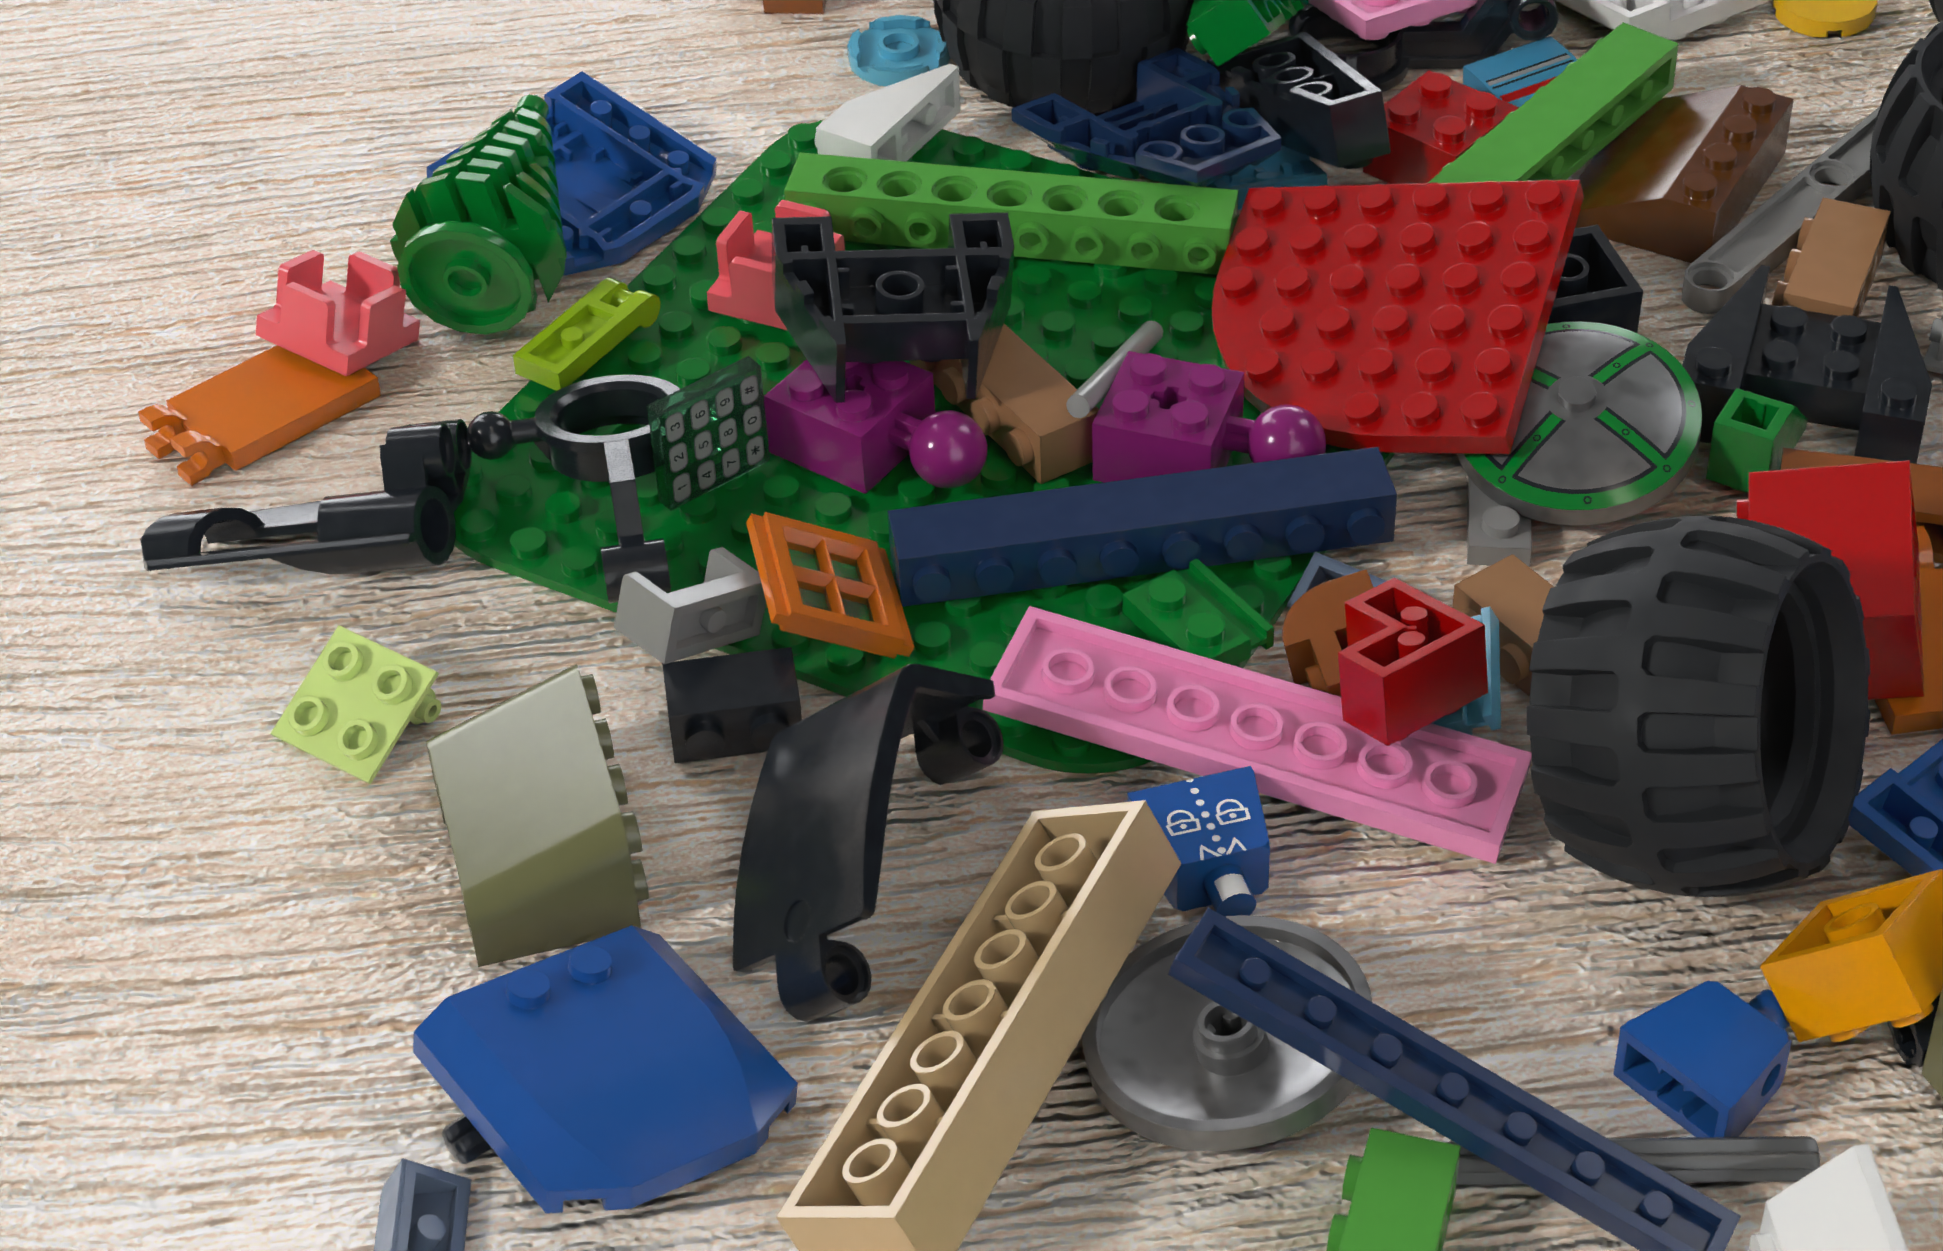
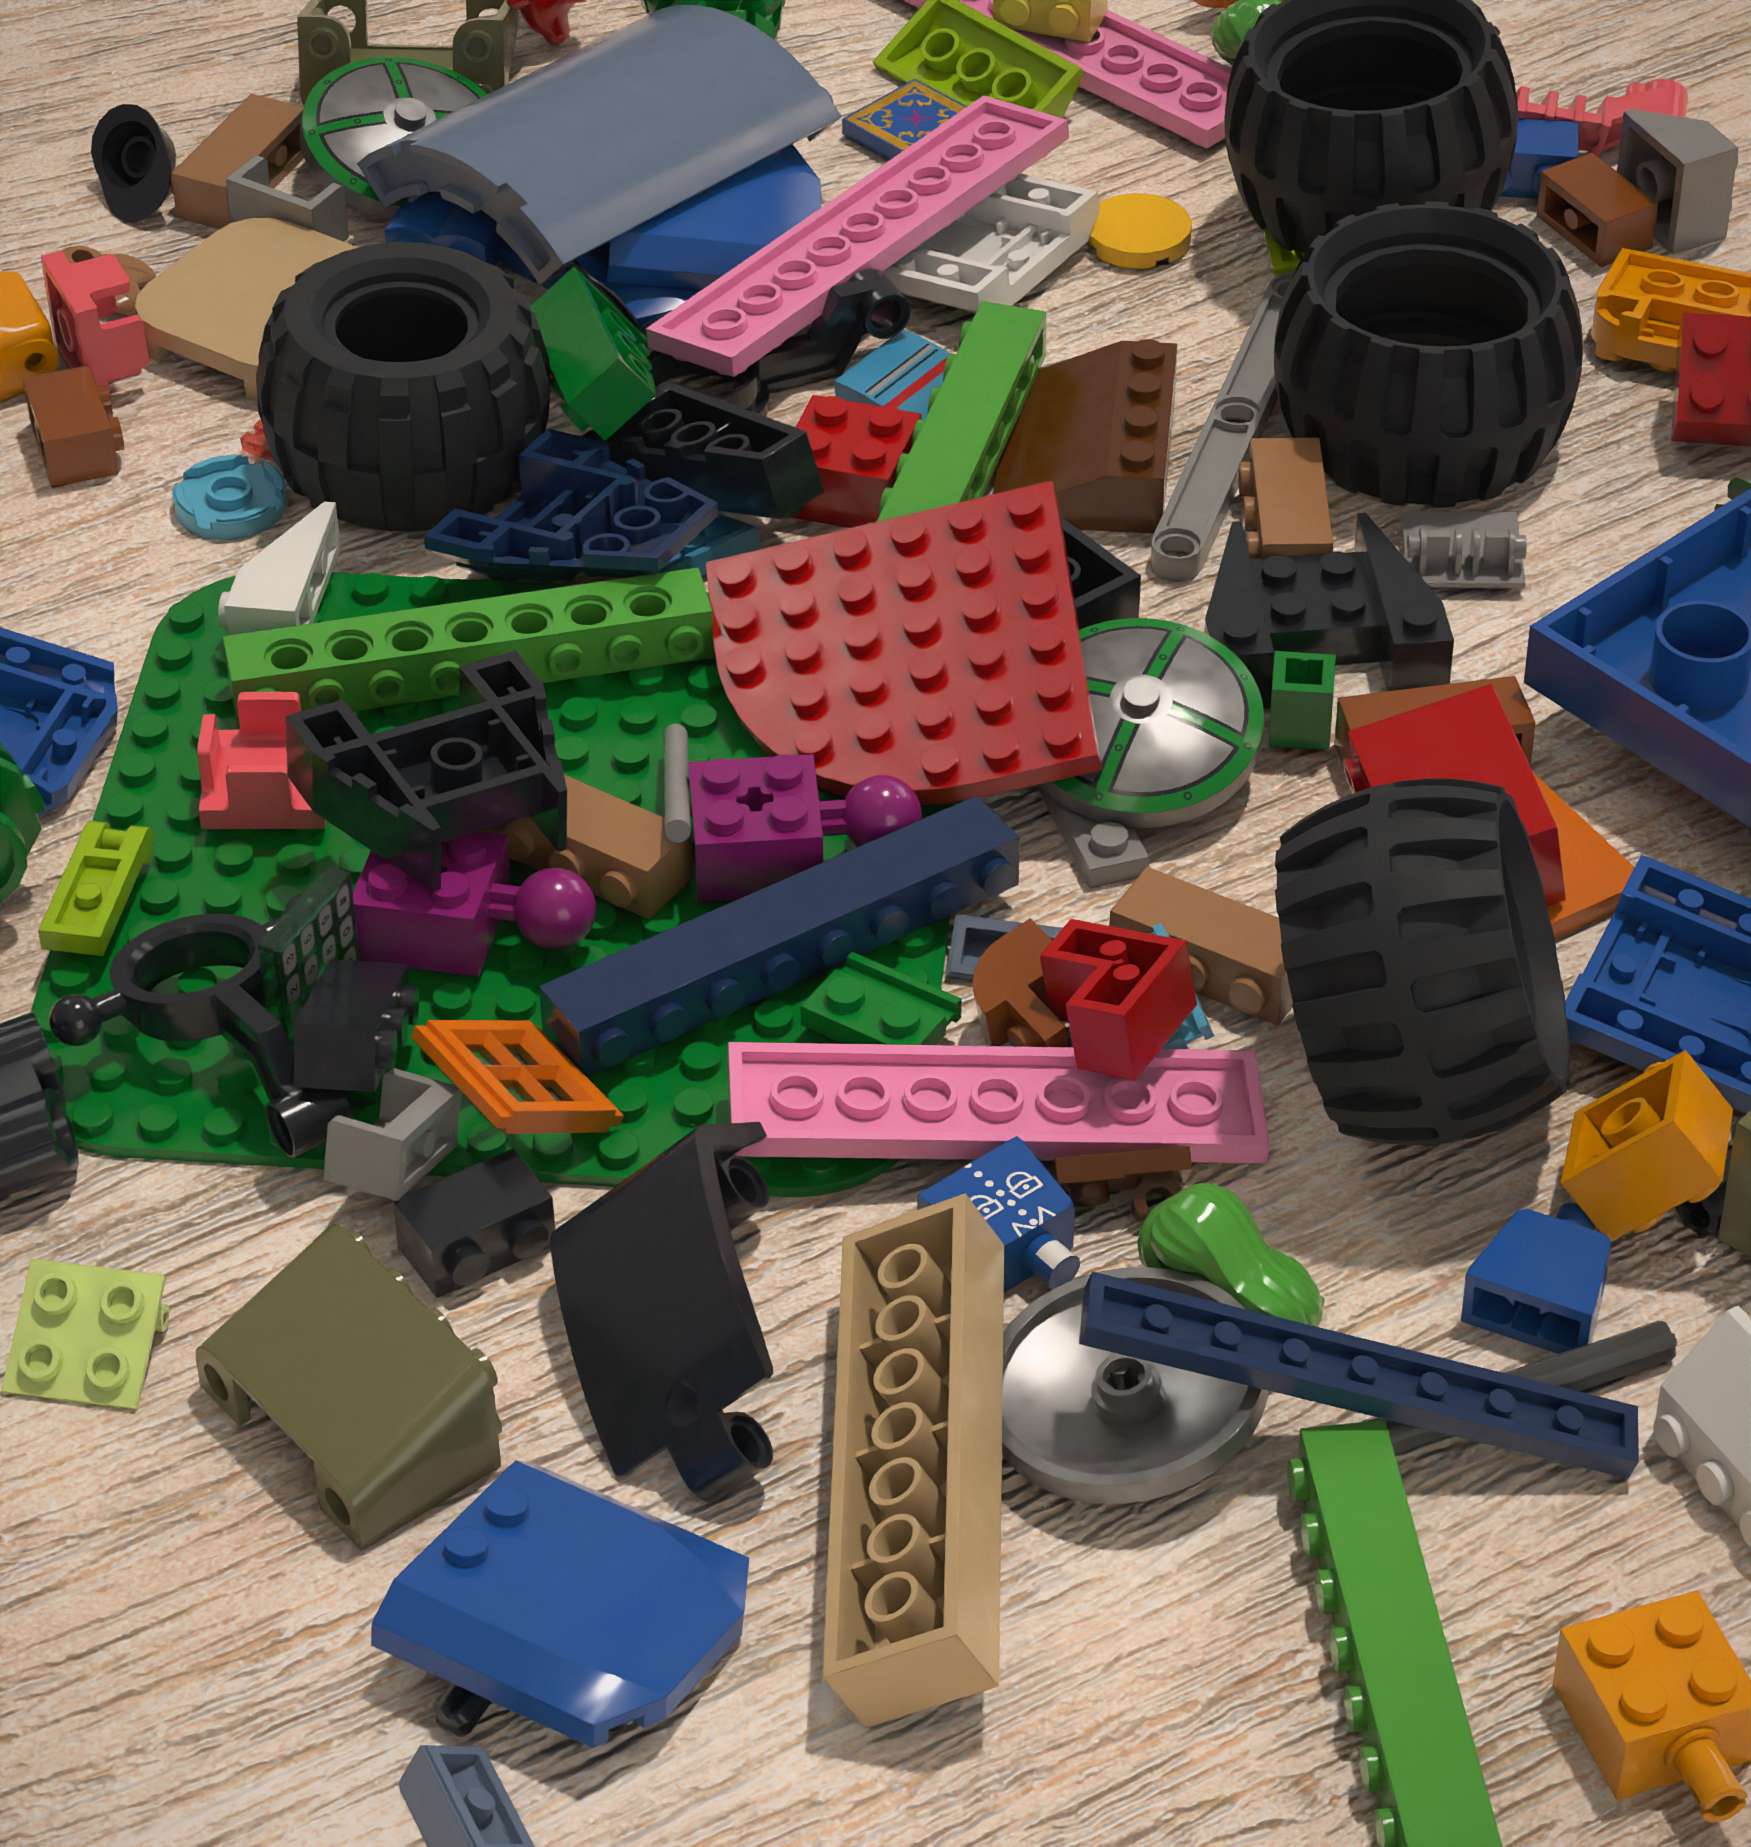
camera: 25 degrees left, 0 degrees up
none -> black brick [294,959,419,1092]
none -> reddish brown plate [1049,1146,1192,1221]
none -> bright green piece [1137,1183,1325,1327]

